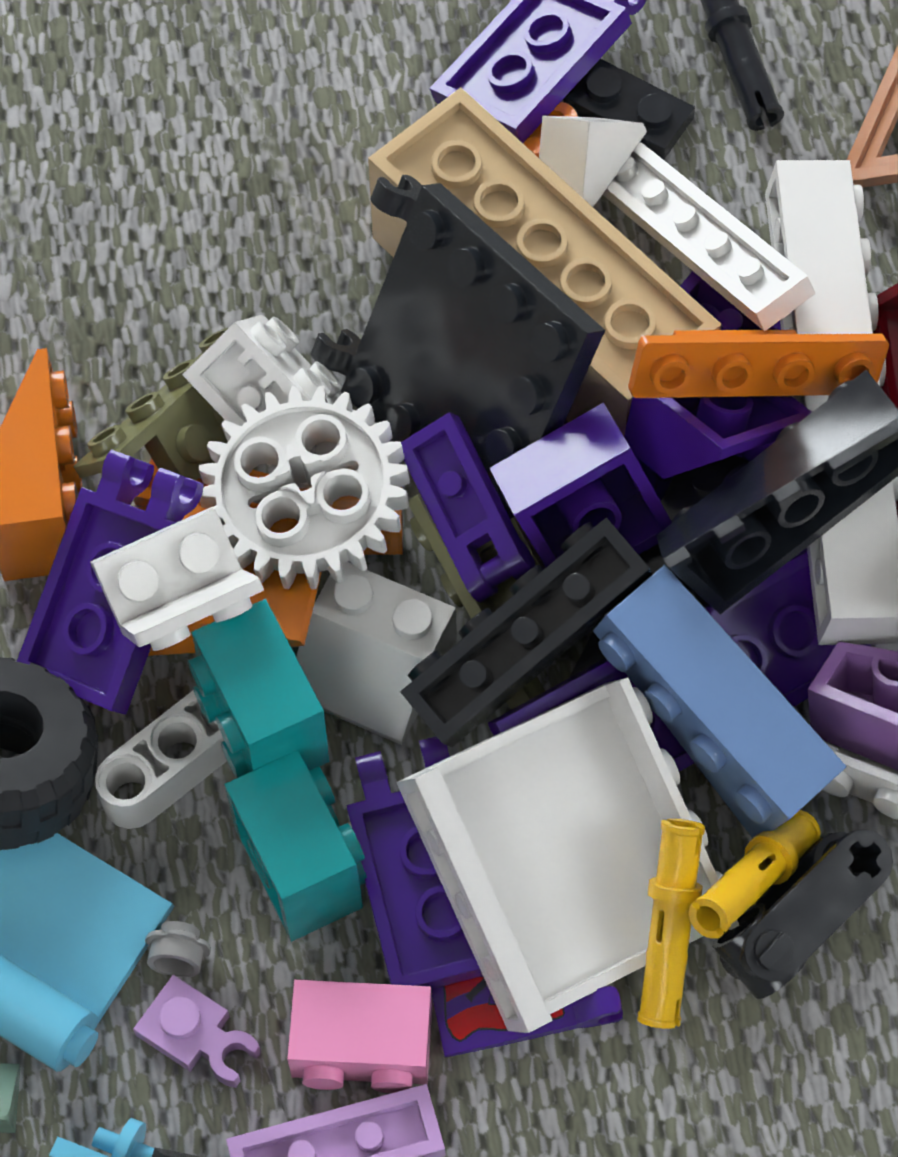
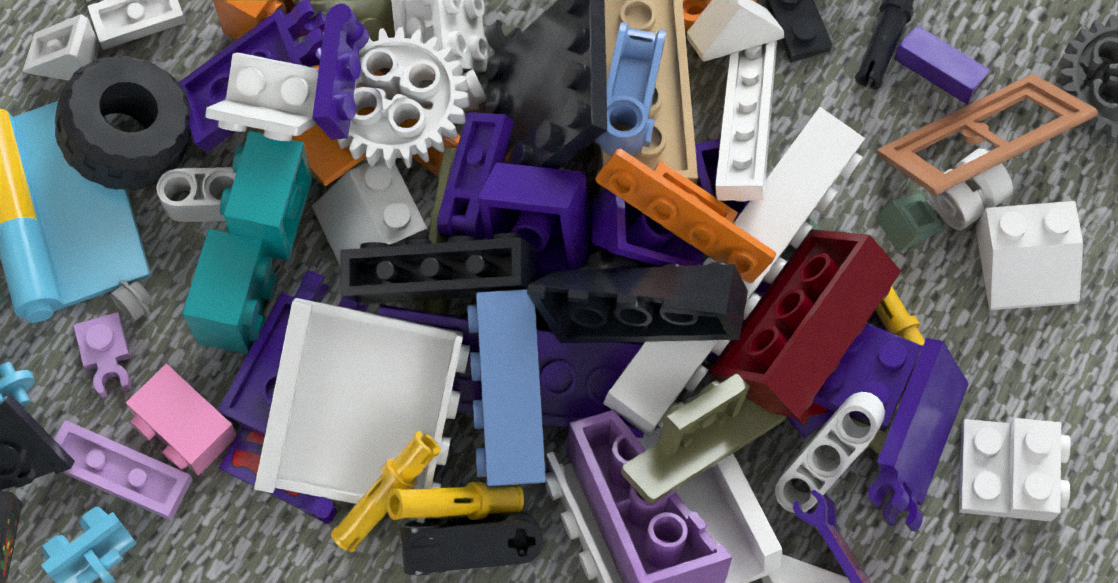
camera: 35 degrees right, 5 degrees up
none -> dark purple plate [312,4,369,140]
none -> medium blue piece [595,22,666,156]
none -> slope [894,25,990,104]

